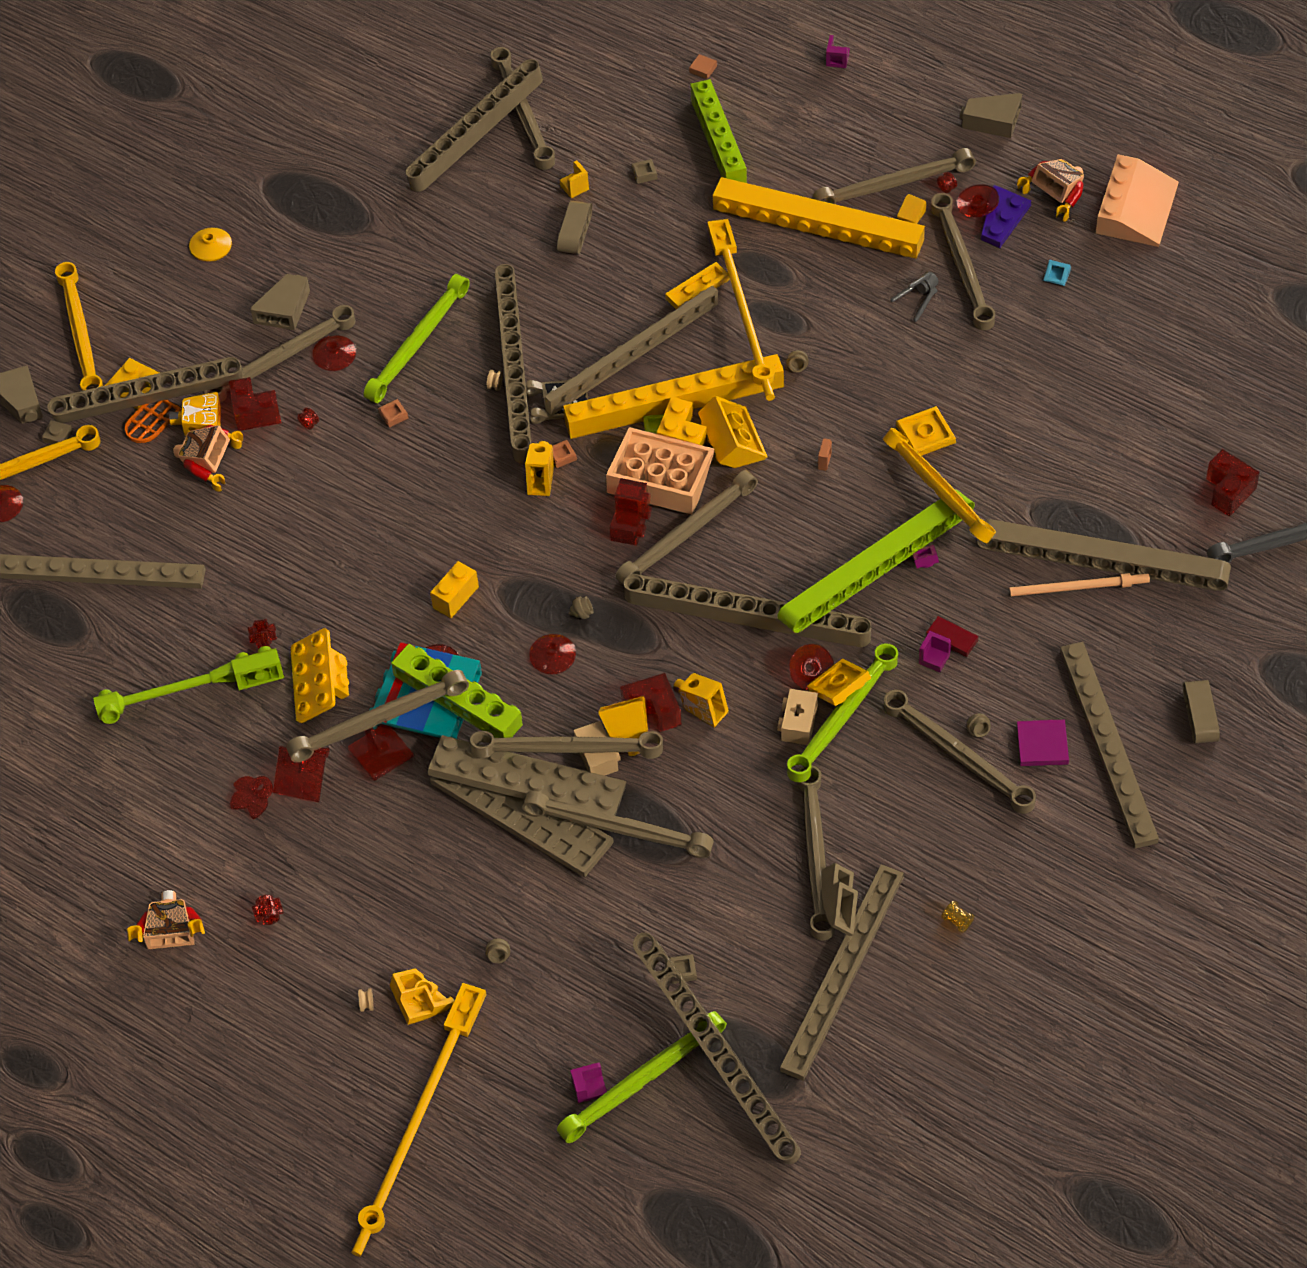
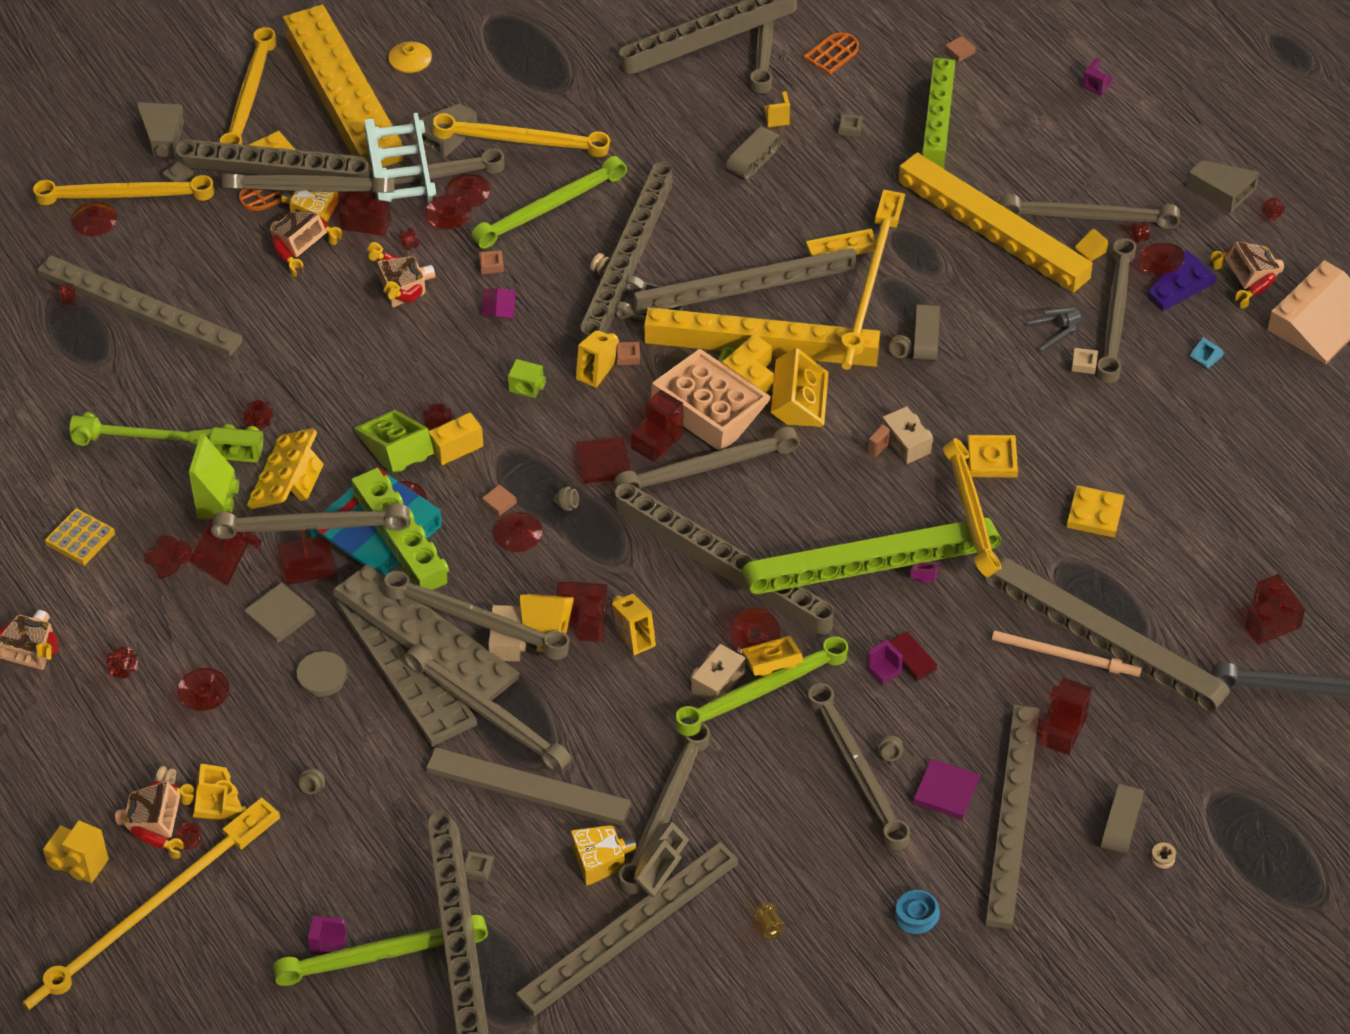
camera: 20 degrees right, 5 degrees down
none -> yellow brick [43,821,109,883]
none -> tile [45,508,115,566]
none -> clear red bush [60,283,75,304]
none -> torso [115,781,194,859]
none -> clear red bush [177,823,202,849]
none -> clear red dish [178,668,230,711]
none -> lime slope [189,435,239,520]
none -> dark tan piece [222,174,395,193]
none -> dark tan tile [244,582,315,643]
none -> yellow brick [283,4,404,171]
none -> dark tan tile [296,651,348,697]
none -> lime slope [354,410,434,472]
none -> light aqua fence [364,113,436,211]
none -> torso [367,242,435,307]
none -> clear red gear [423,403,452,430]
none -> clear red dish [426,195,472,229]
none -> dark tan tile [426,747,631,826]
none -> yellow piece [432,113,610,157]
none -> magenta panel [481,288,516,318]
none -> nougat tile [482,485,517,516]
none -> lime brick [508,359,546,398]
none -> yellow torso [571,826,637,886]
none -> clear red tile [577,437,631,484]
none -> orange window [803,32,859,75]
none -> tan brick [882,406,933,464]
none -> dark azure piece [895,890,940,934]
none -> dark tan beam [913,304,940,361]
none -> clear red brick [1038,677,1092,755]
none -> yellow plate [1067,485,1125,538]
none -> tan plate [1072,348,1098,374]
none -> tan bush [1151,842,1176,869]
none -> clear red bush [1261,197,1285,220]

